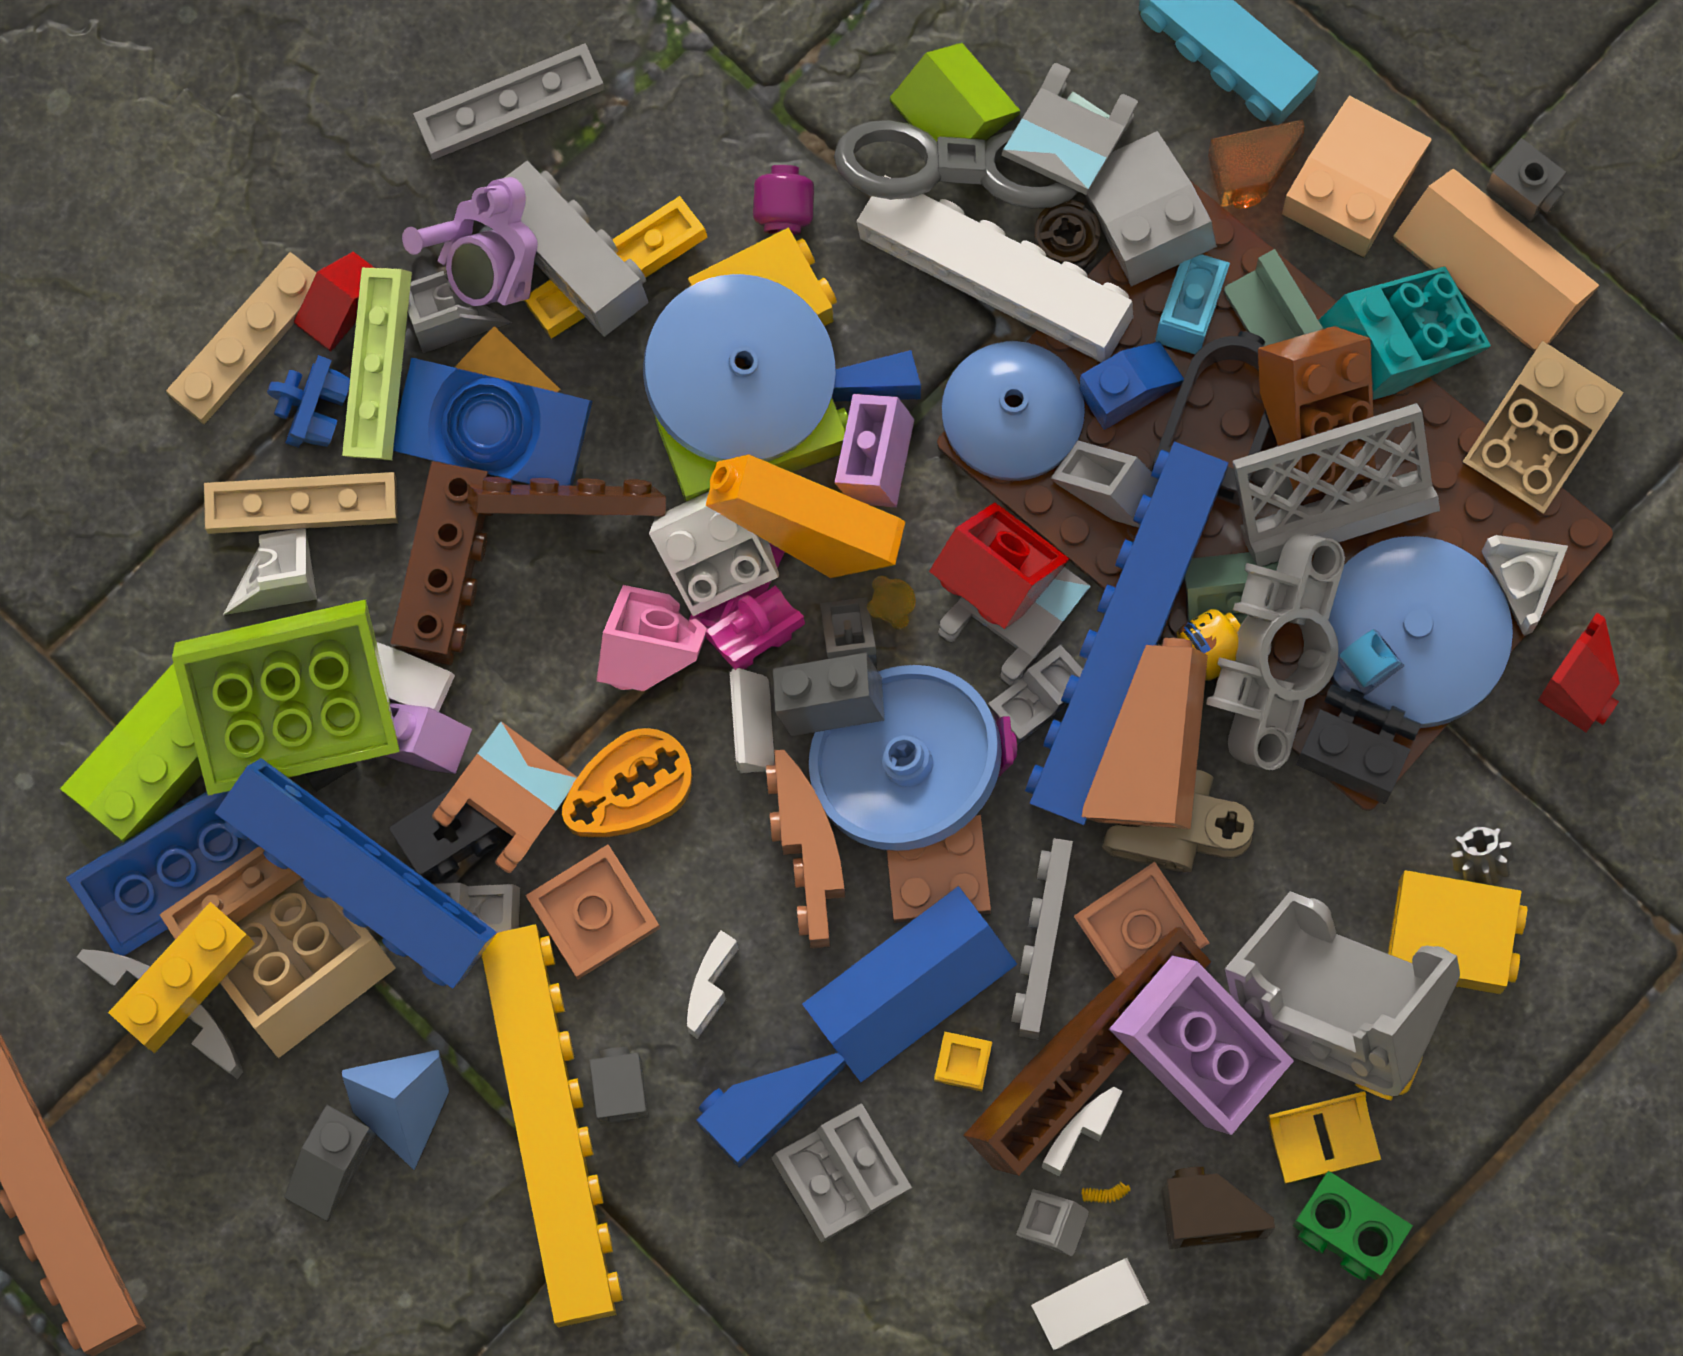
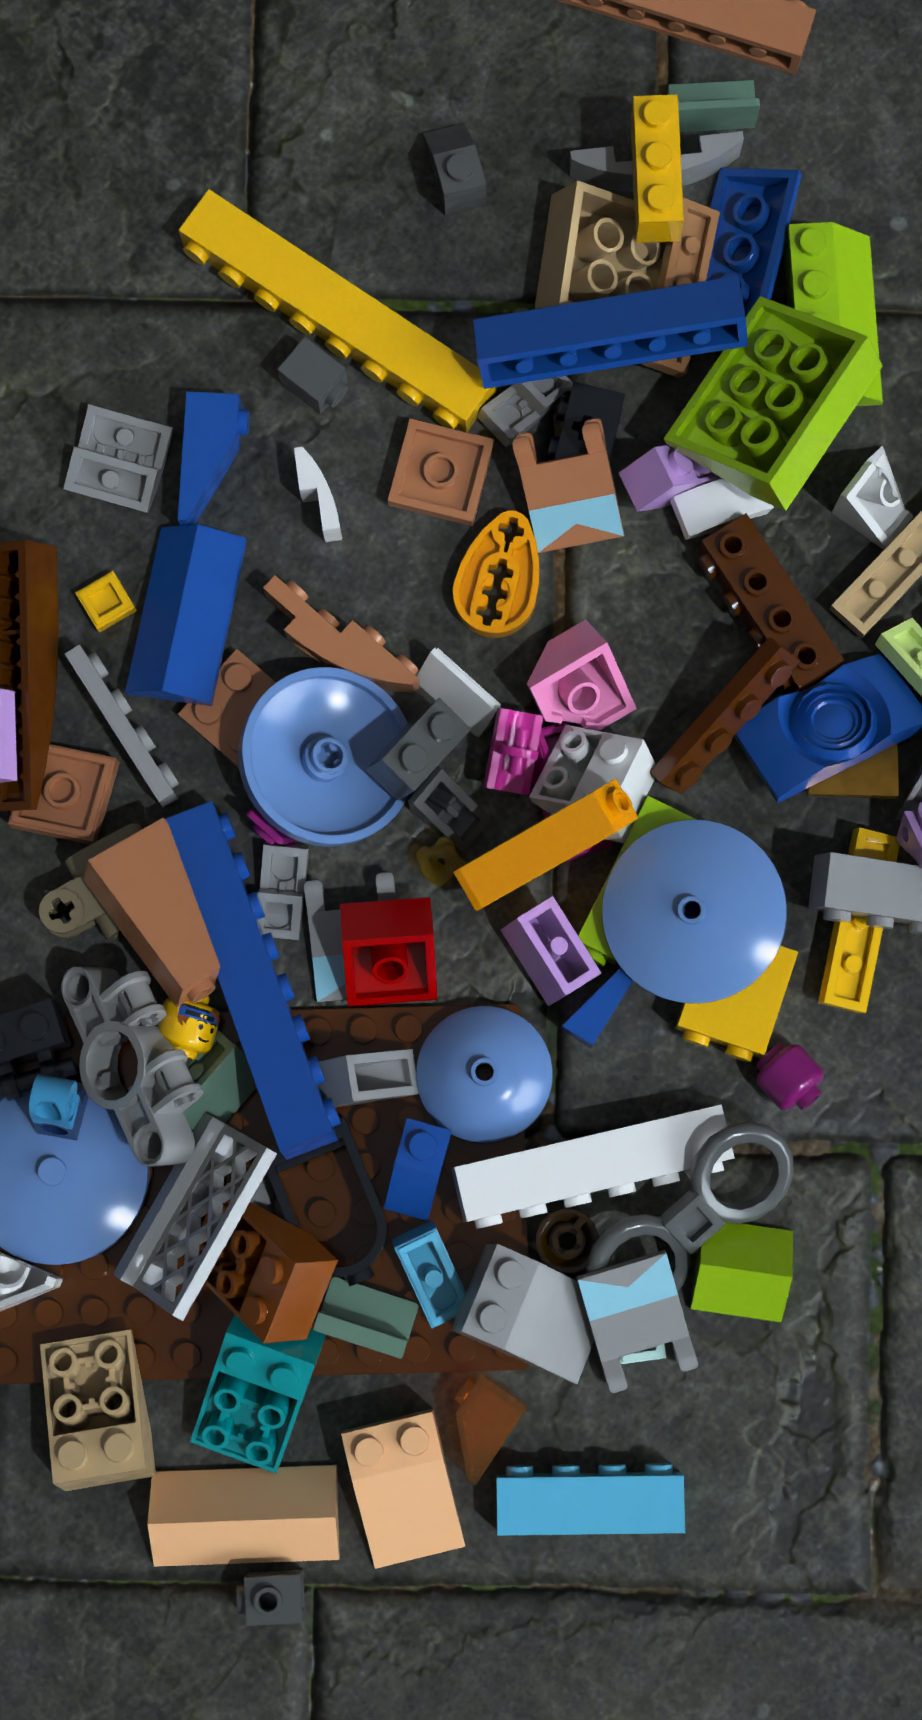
camera: 135 degrees right, 5 degrees up
medium blue slope [342,1050,449,1170] -> none
none -> sand green panel [667,80,760,132]

